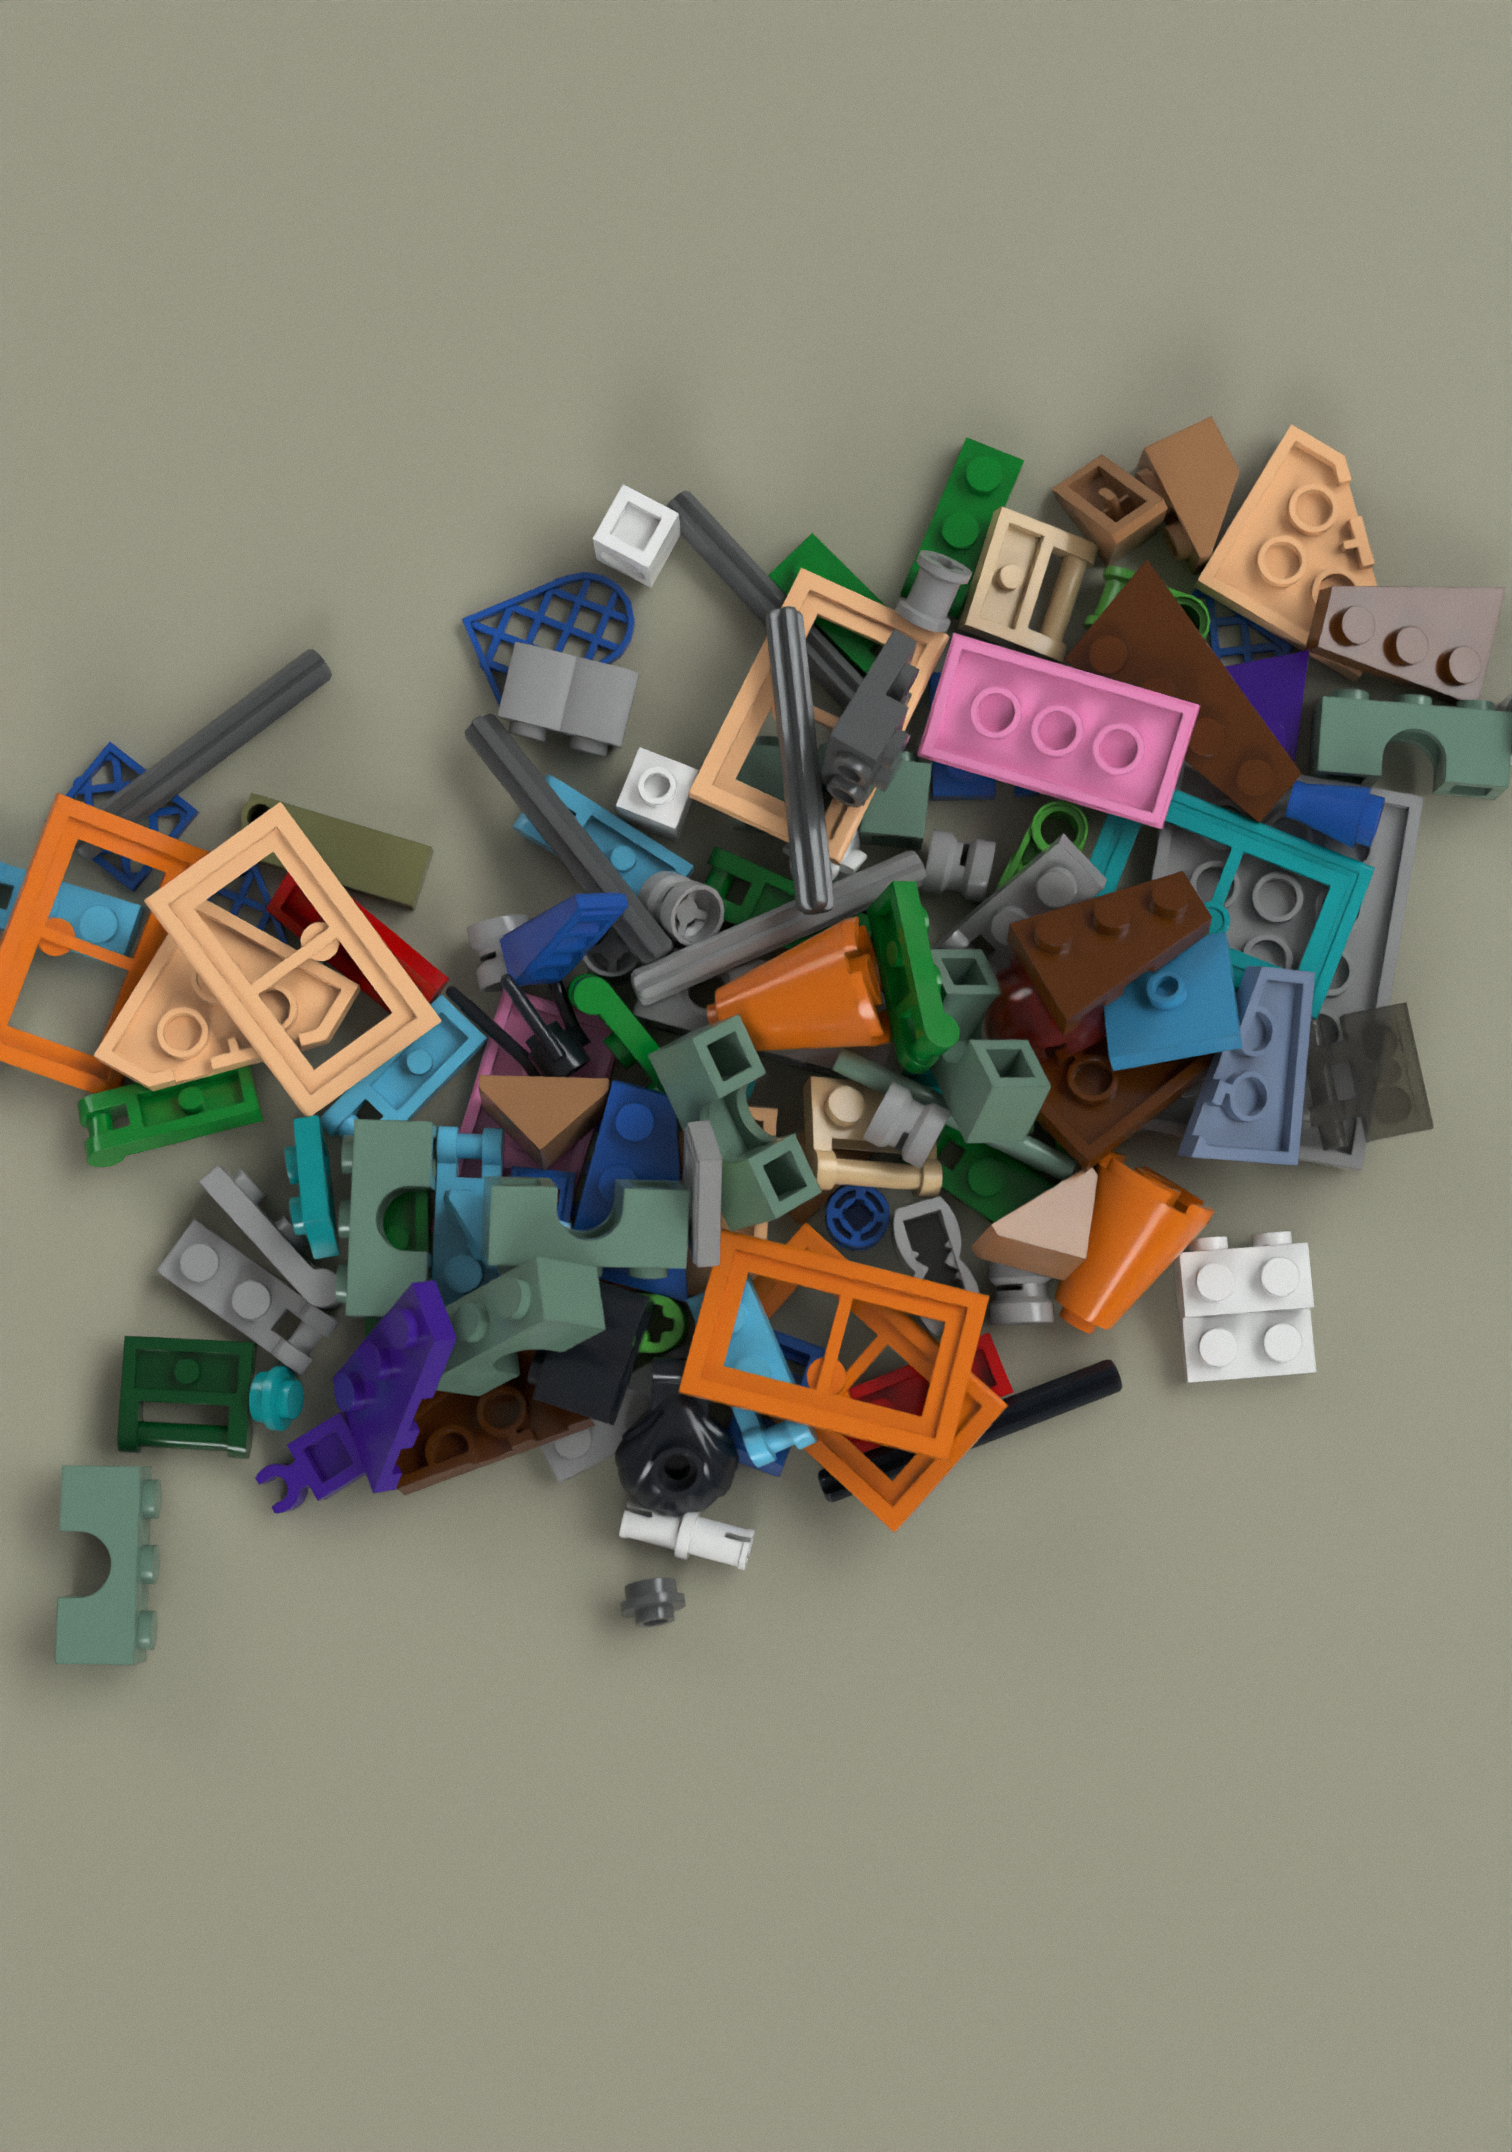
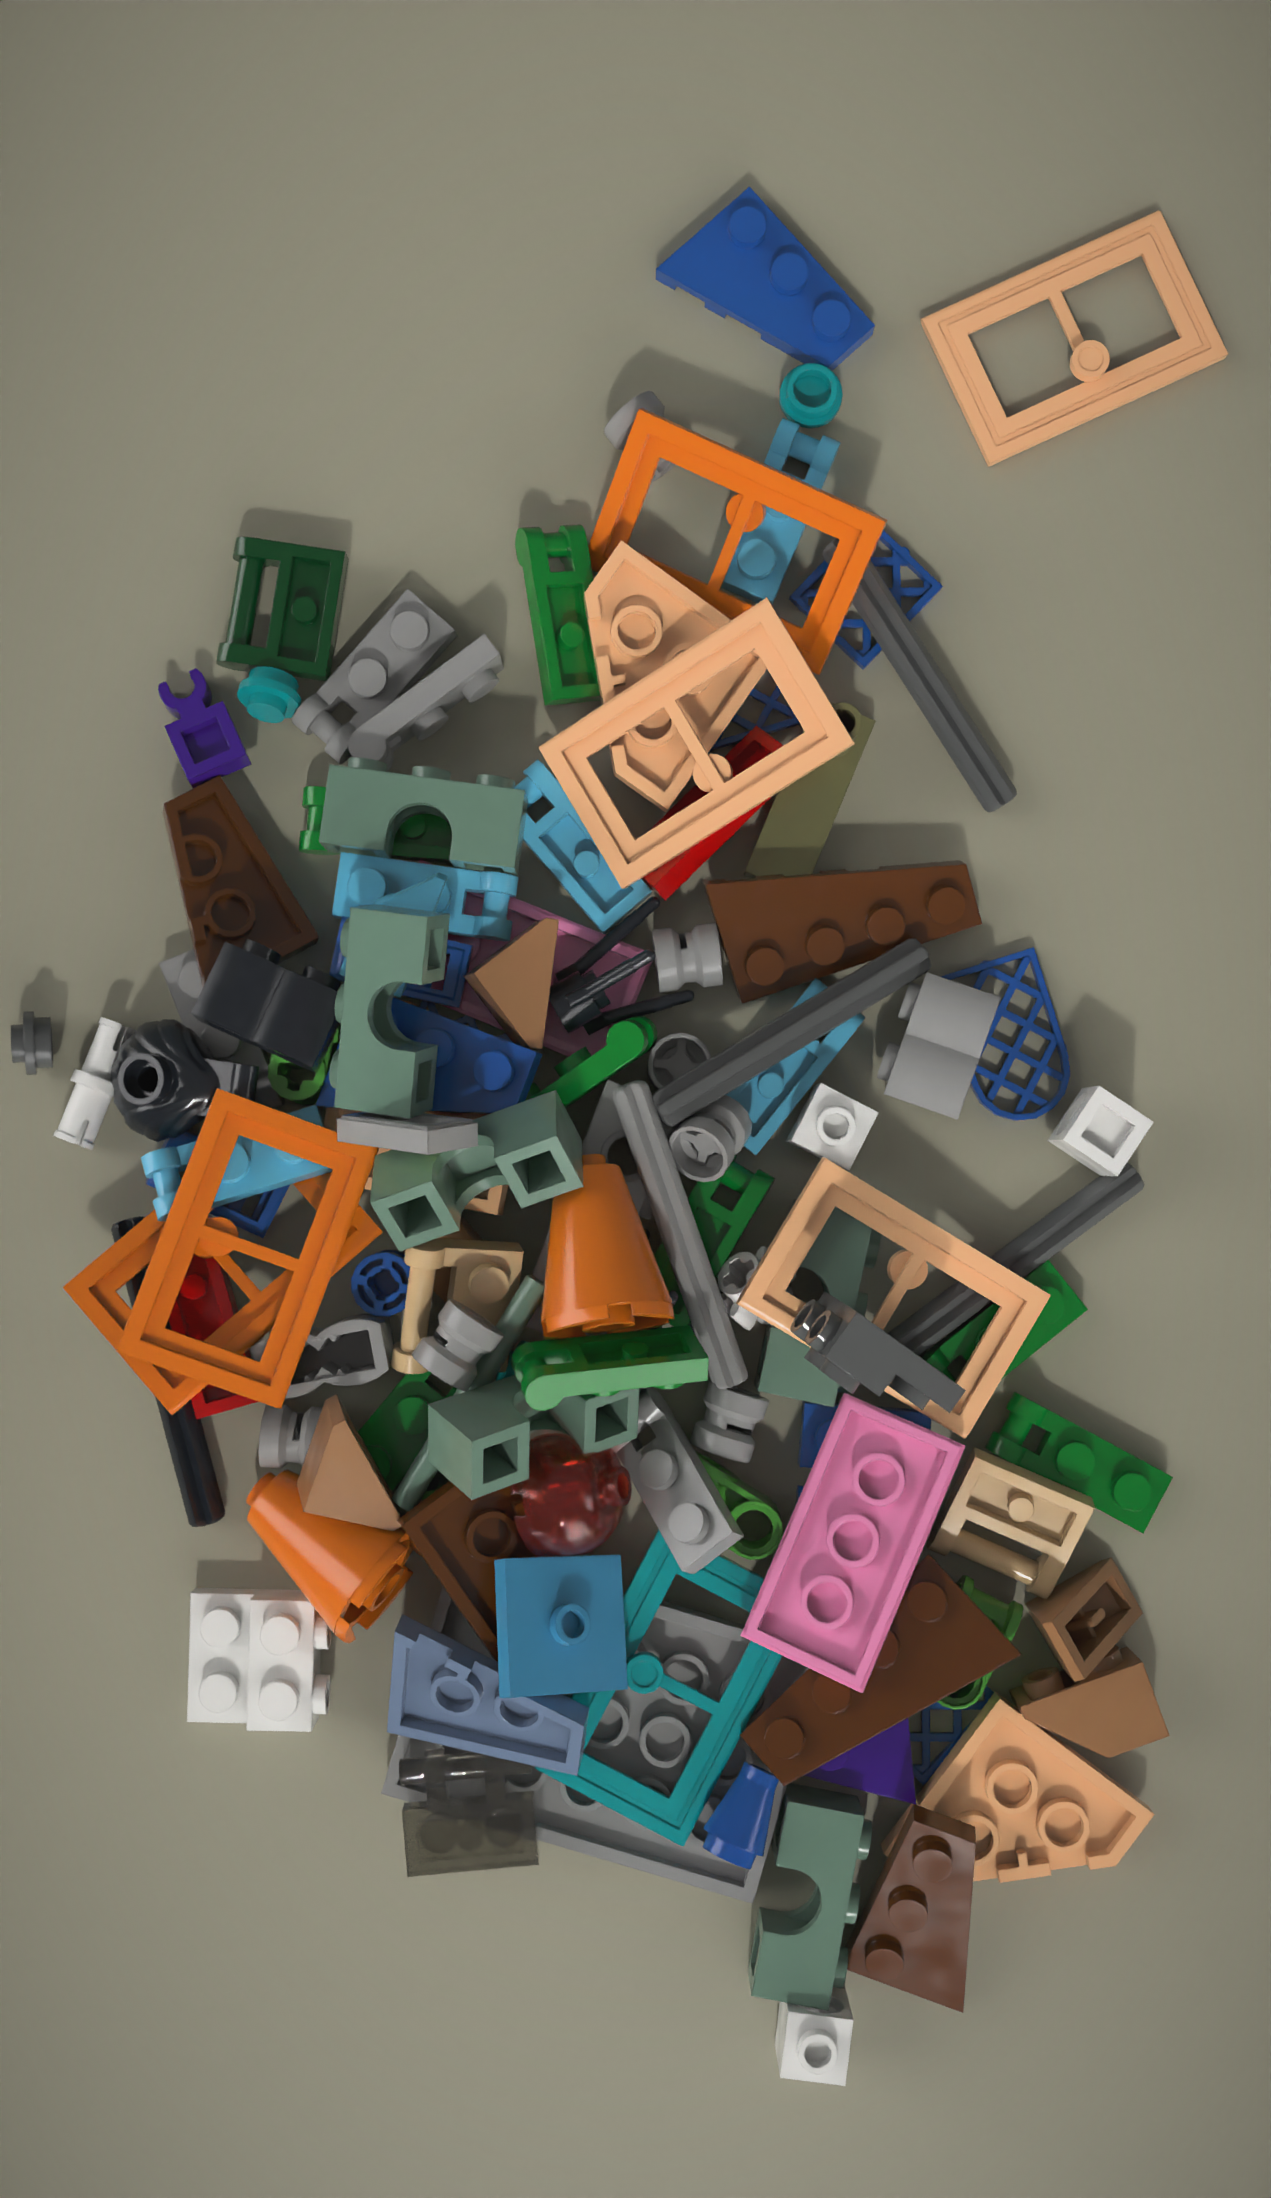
camera: 90 degrees right, 5 degrees up
sand green arch [55,1465,162,1665] -> none
teal plate [285,1115,340,1259] -> none
dark purple wing [332,1280,457,1493] -> none
sand green arch [436,1256,606,1396] -> none
blue slope [500,892,629,986] -> none
dark grey axle [765,606,834,915] -> none
light grey bush [895,550,972,633] -> none
reddish brown wing [1007,871,1212,1037] -> none
none -> reddish brown wing [702,860,982,1004]

